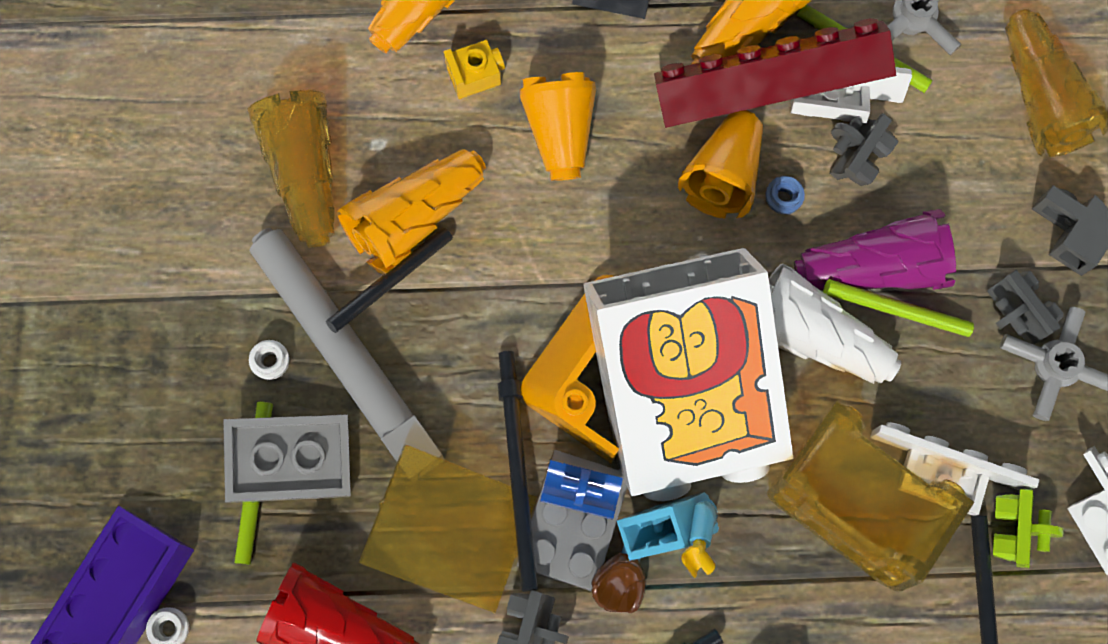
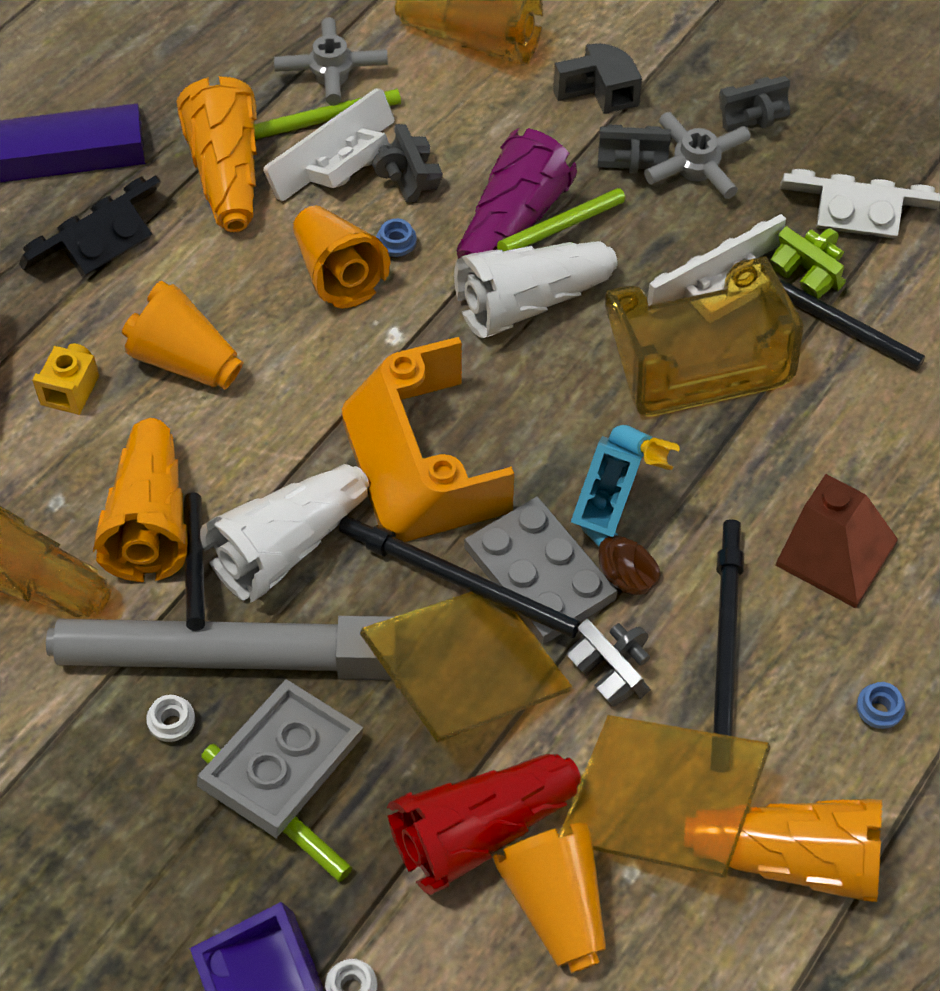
camera: 50 degrees left, 20 degrees down
blue hips [540,460,623,520] -> none
brick [583,248,793,501] -> none
dark red brick [654,18,897,128] -> none
none -> white cone [200,464,369,603]

